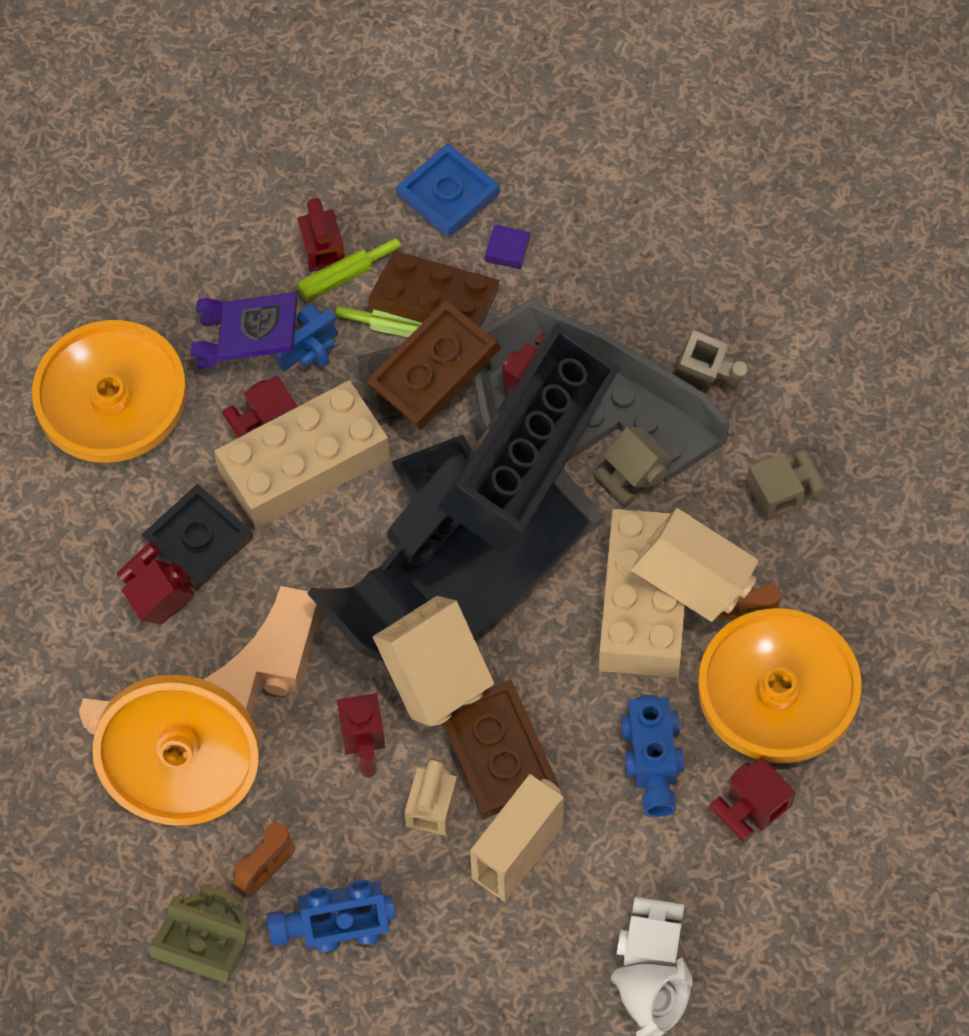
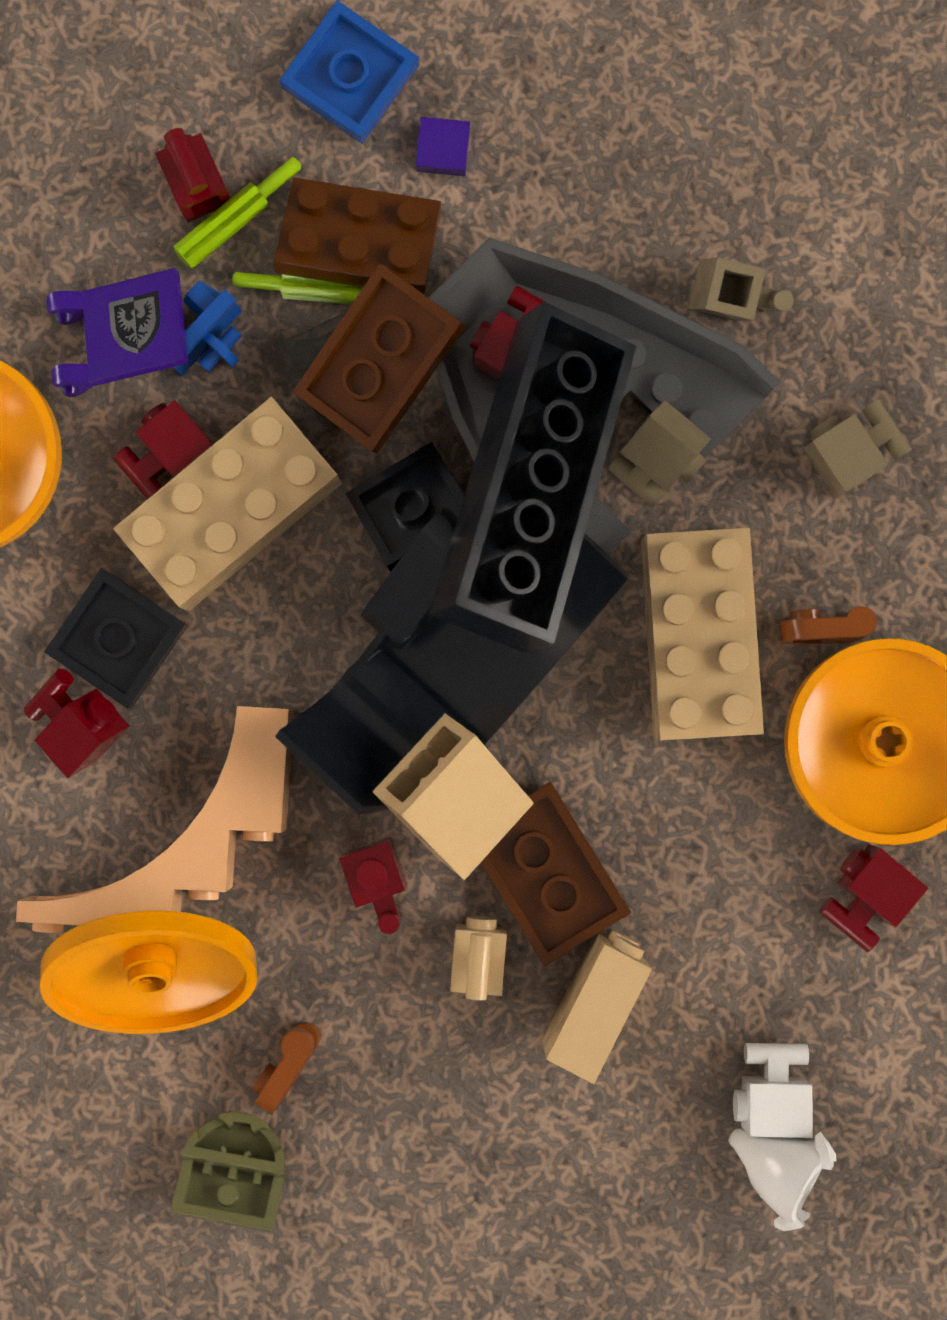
camera: 10 degrees left, 25 degrees up
blue brick [266,880,396,952] -> none
blue brick [621,695,684,817] -> none
tan brick [631,508,759,622] -> none

